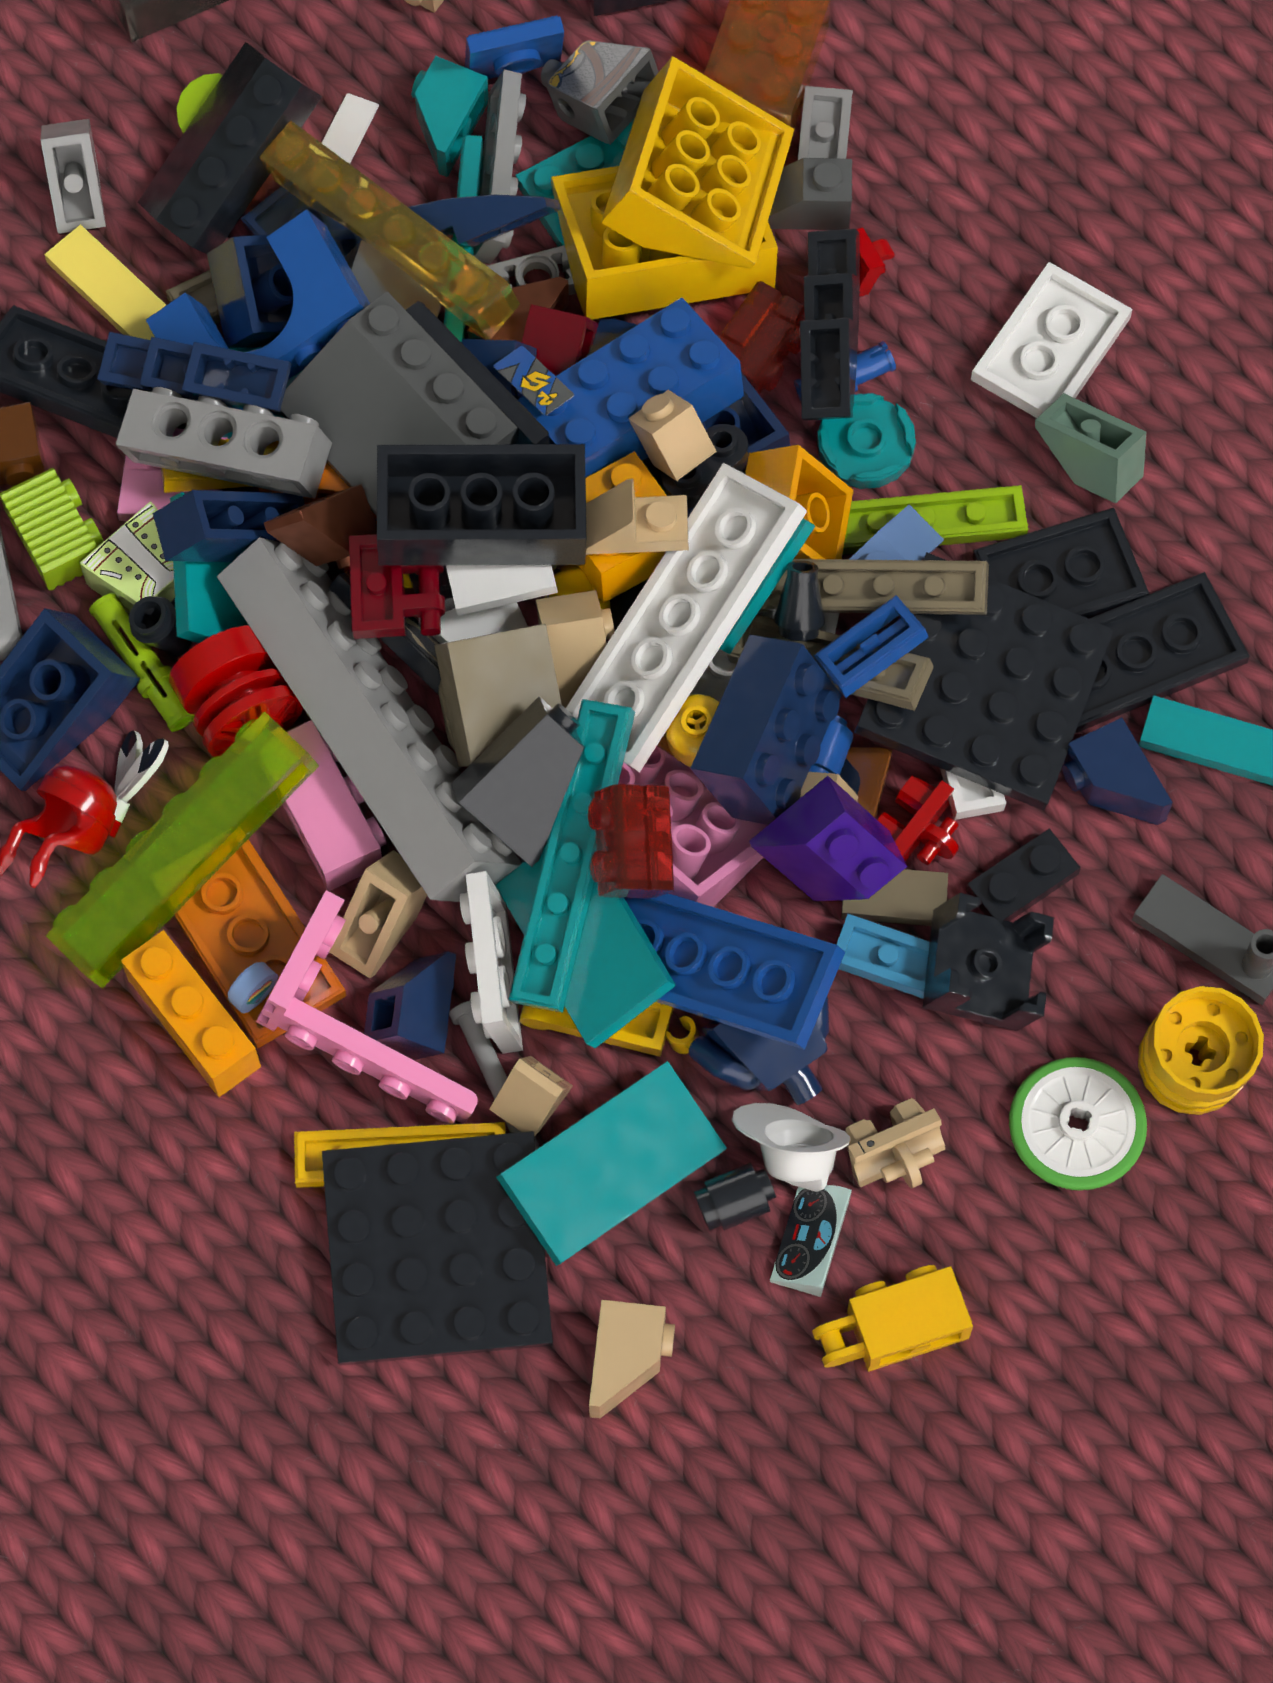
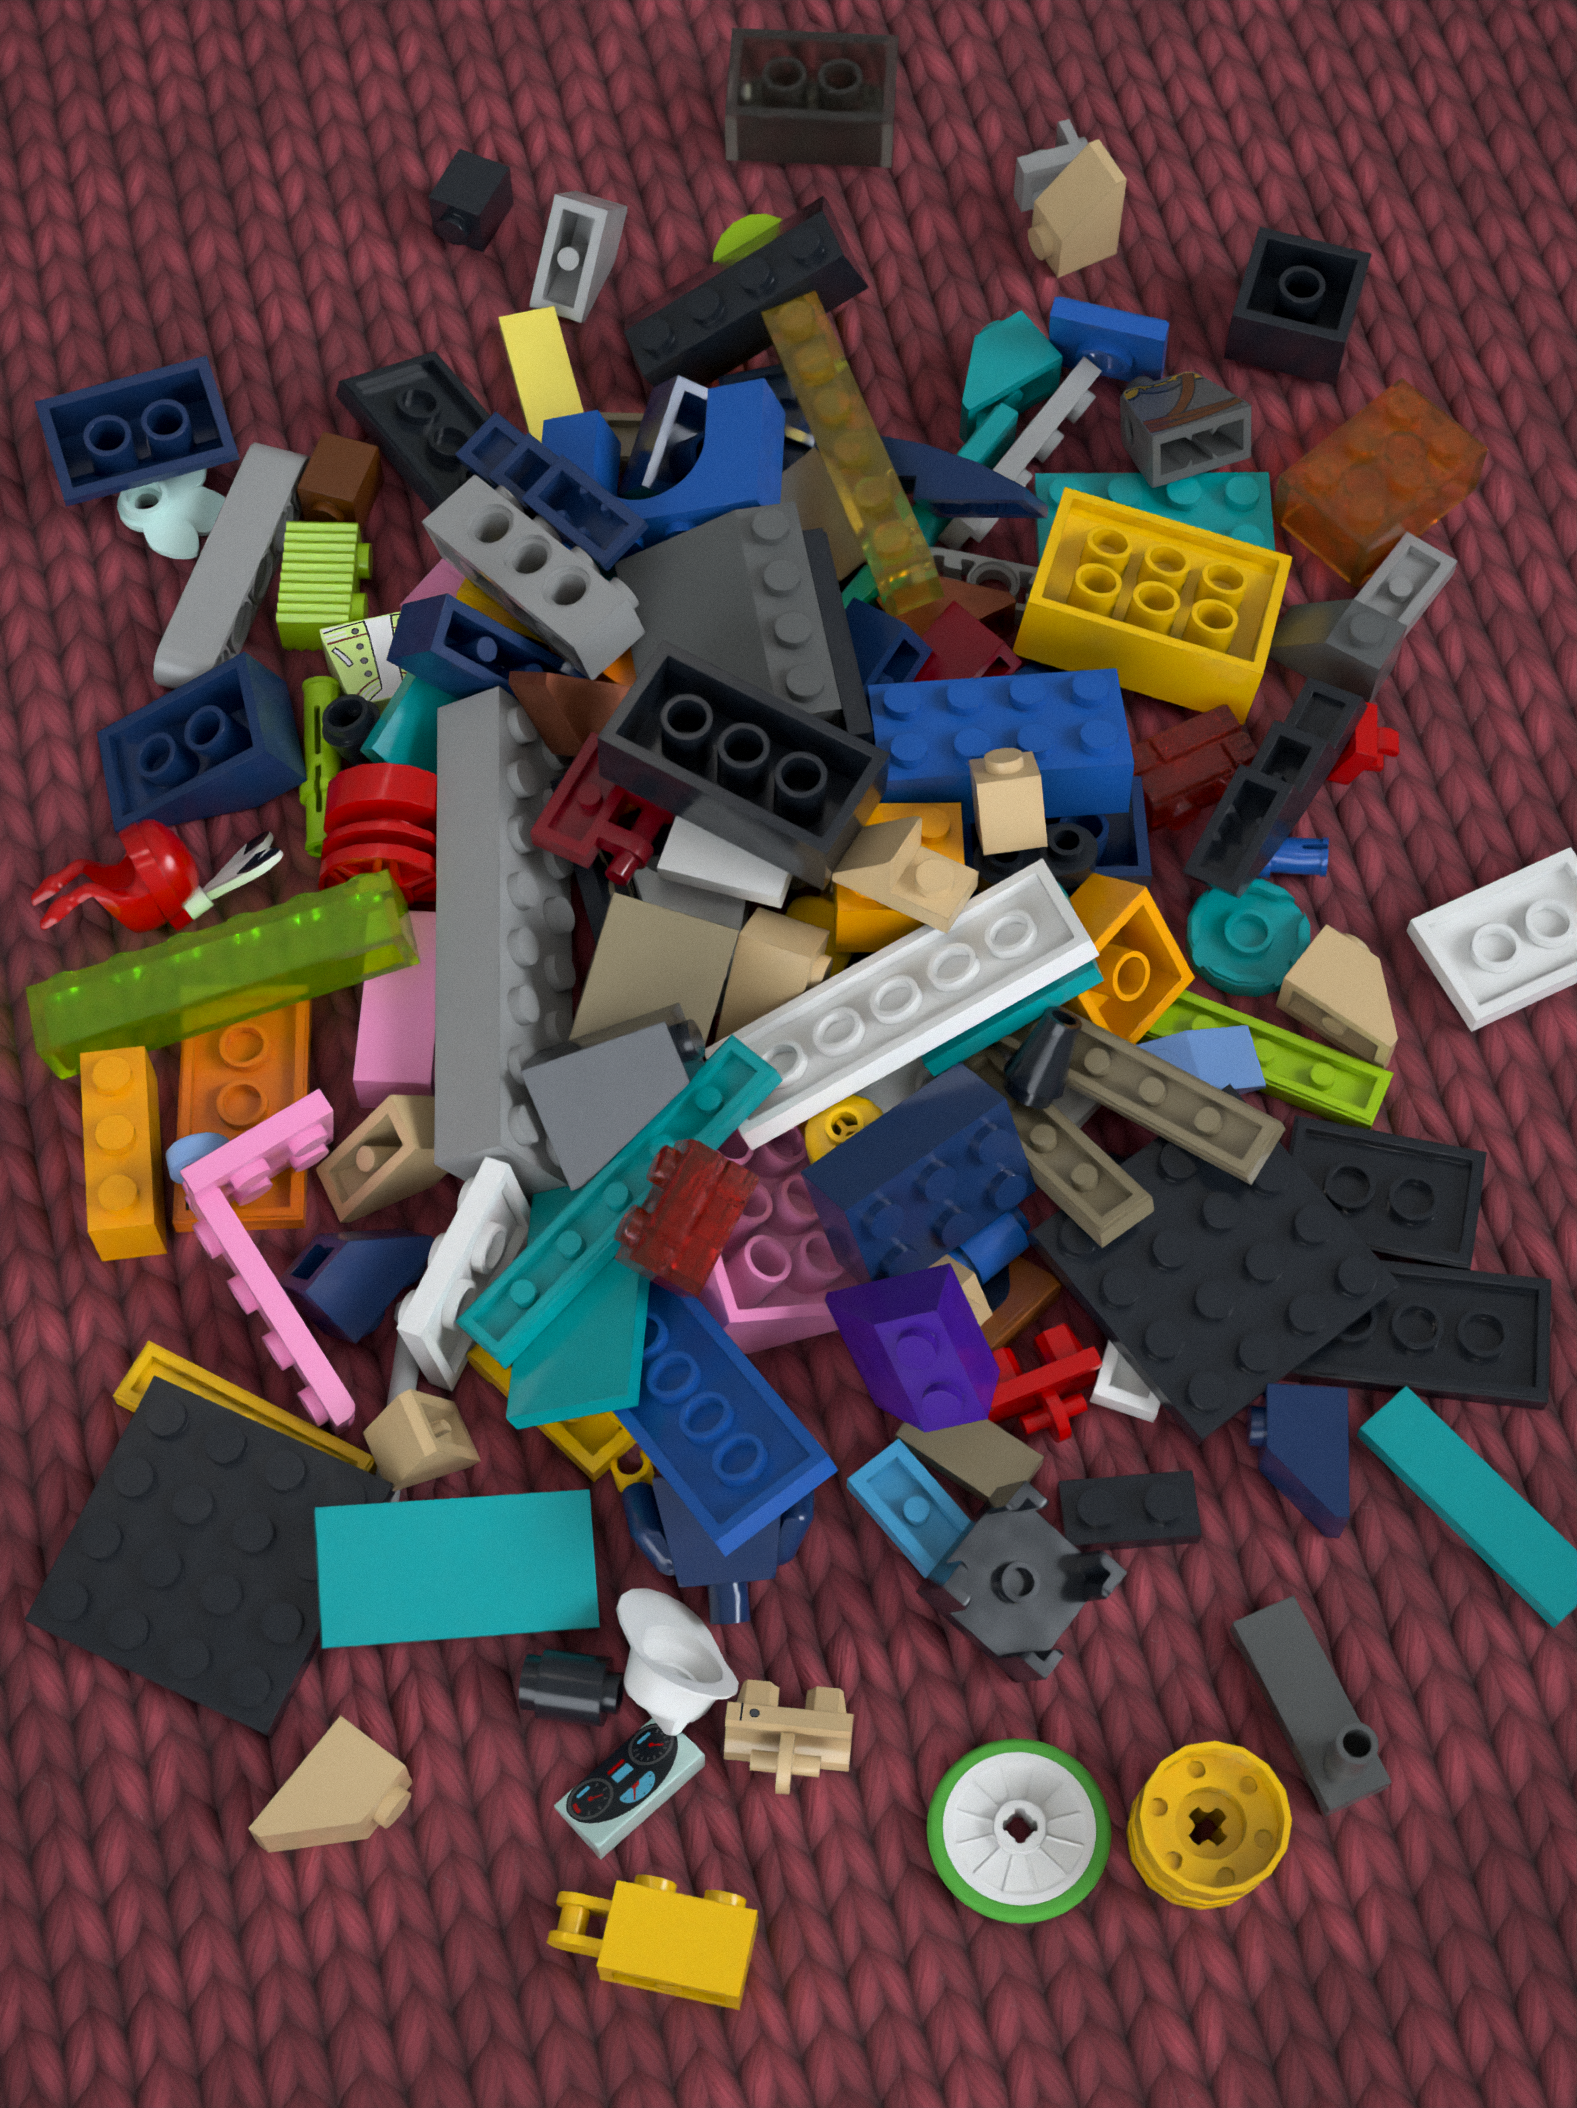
camera: 30 degrees right, 5 degrees down
white sticker [314,93,379,172] -> none
sticker [493,346,574,415] -> none
yellow slope [601,56,794,269] -> none
blue tile [813,595,929,698] -> none
sand green slope [1035,393,1146,504] -> none
none -> tan slope [1276,924,1398,1069]

